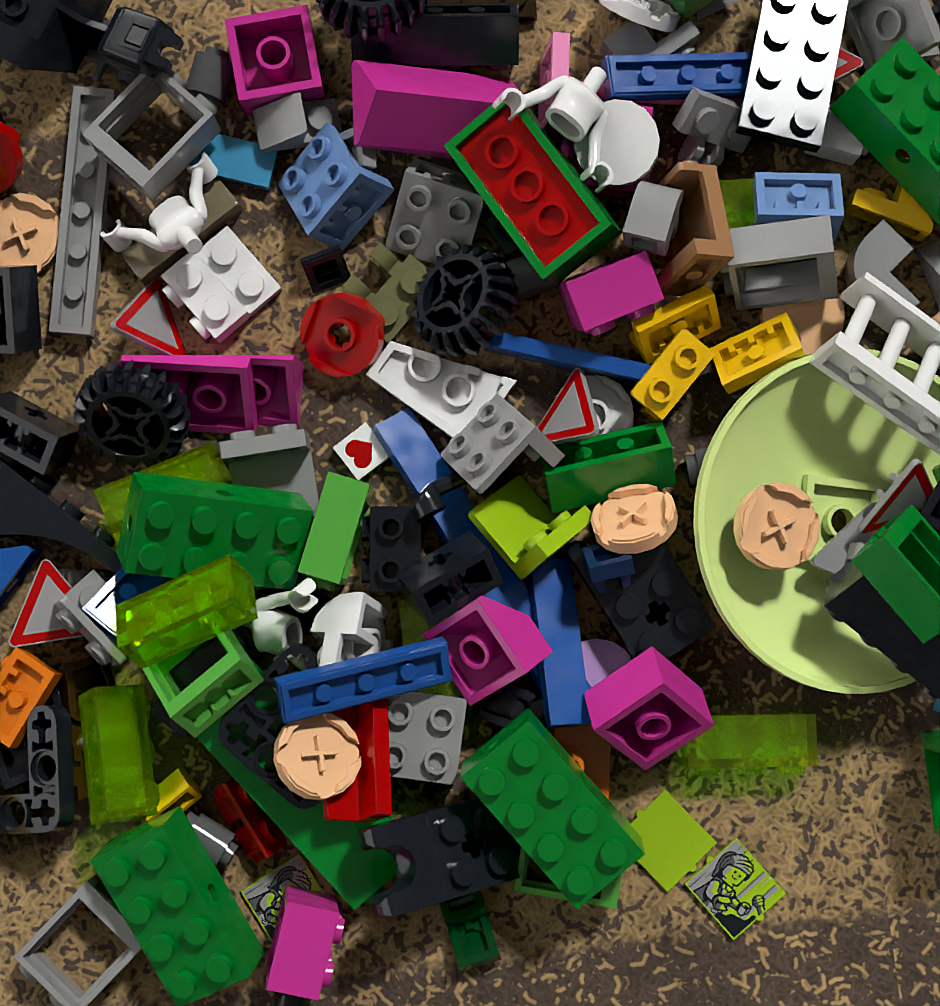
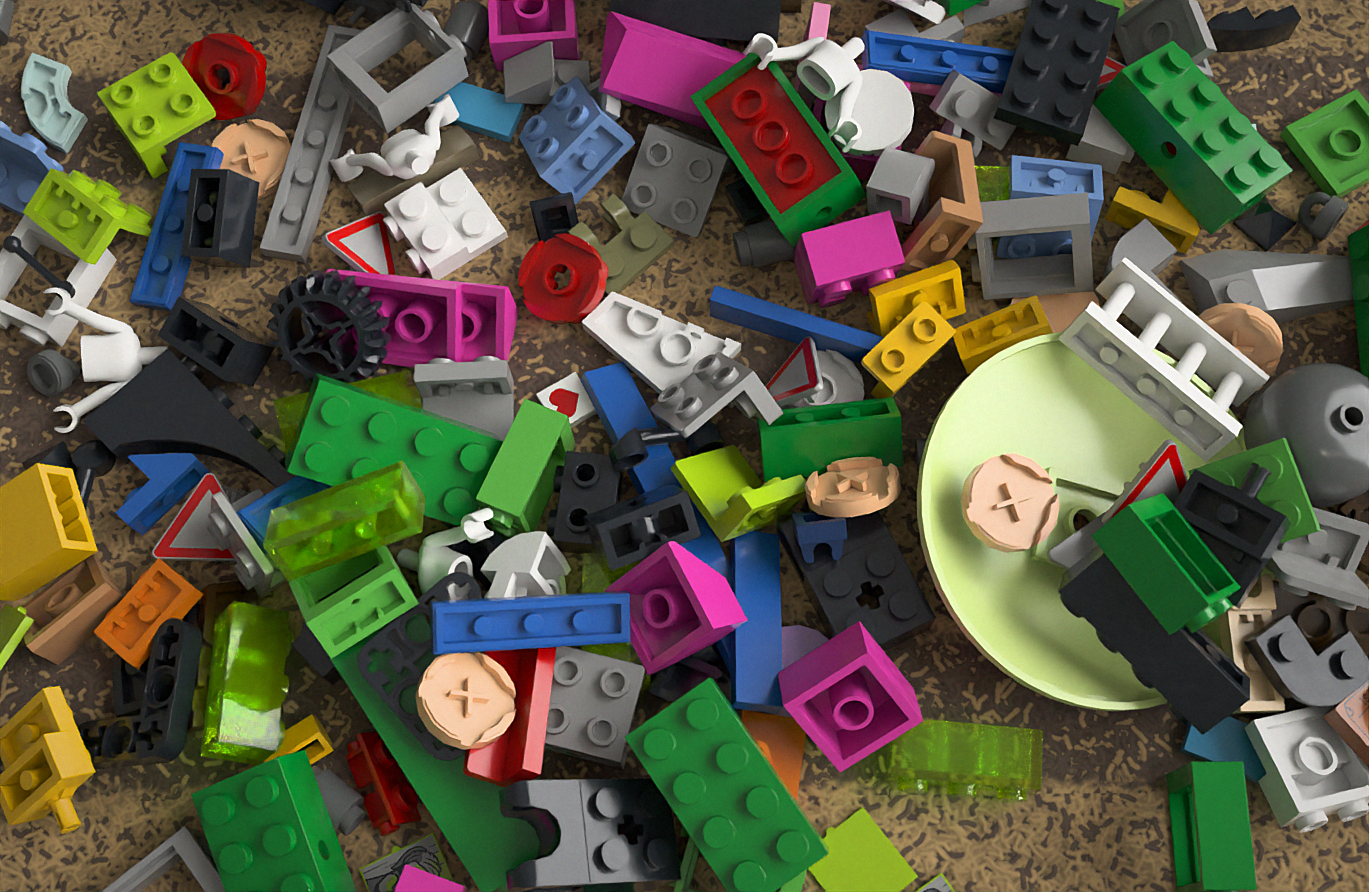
camera: 10 degrees right, 15 degrees down
black gear [410,244,519,359] -> none

